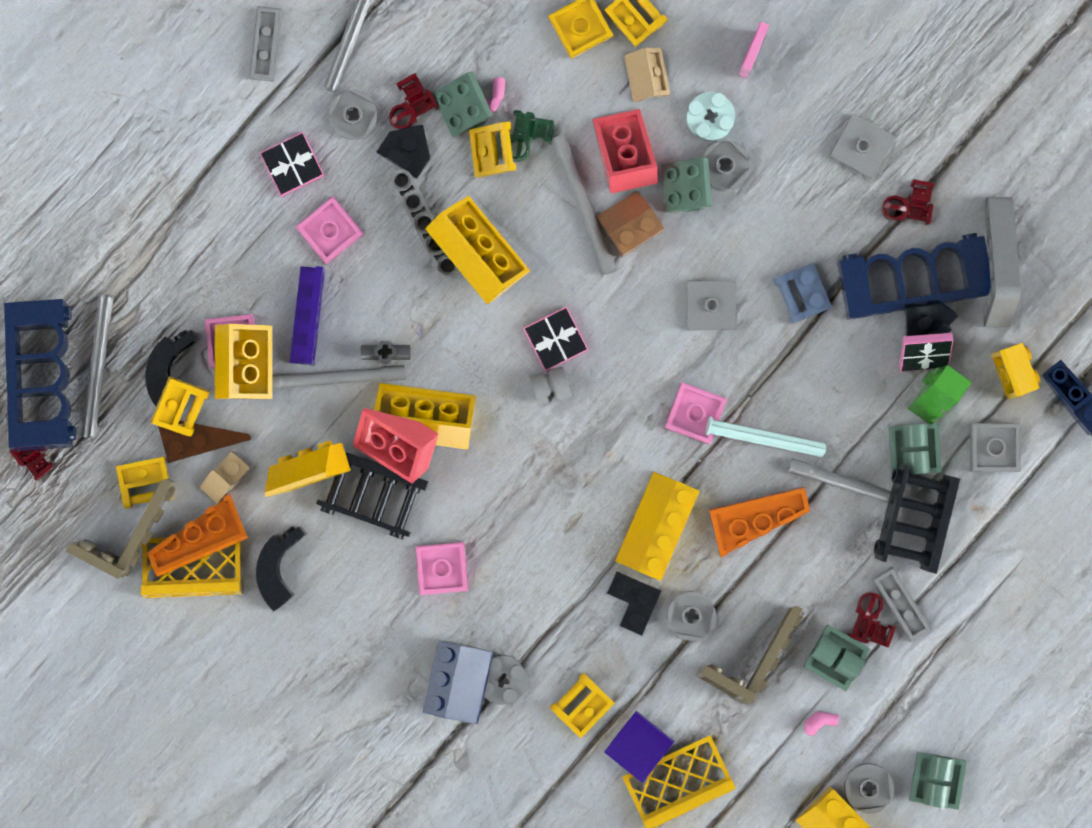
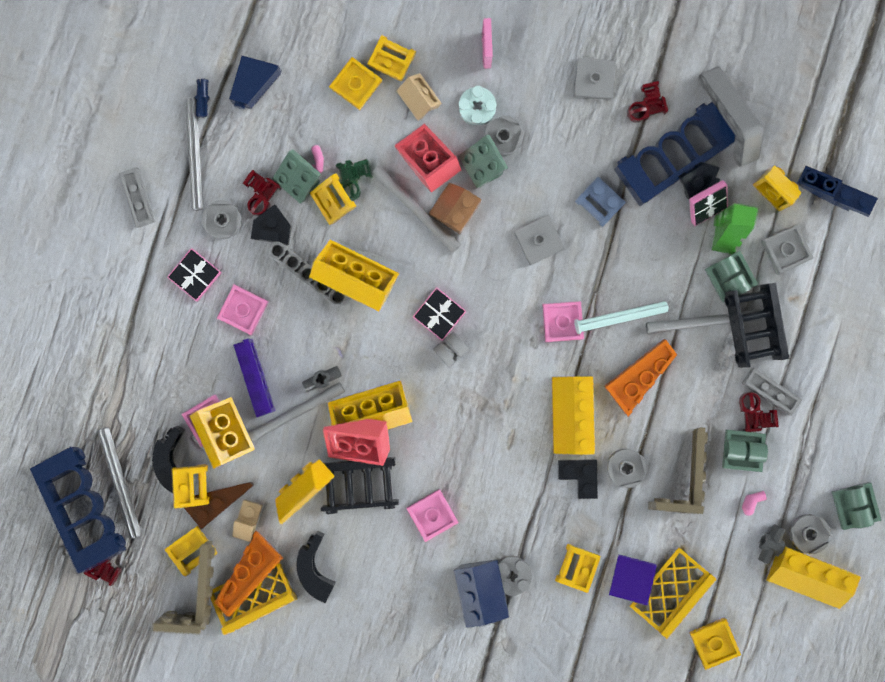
camera: 20 degrees left, 0 degrees up
none -> dark grey axle [758,524,786,565]

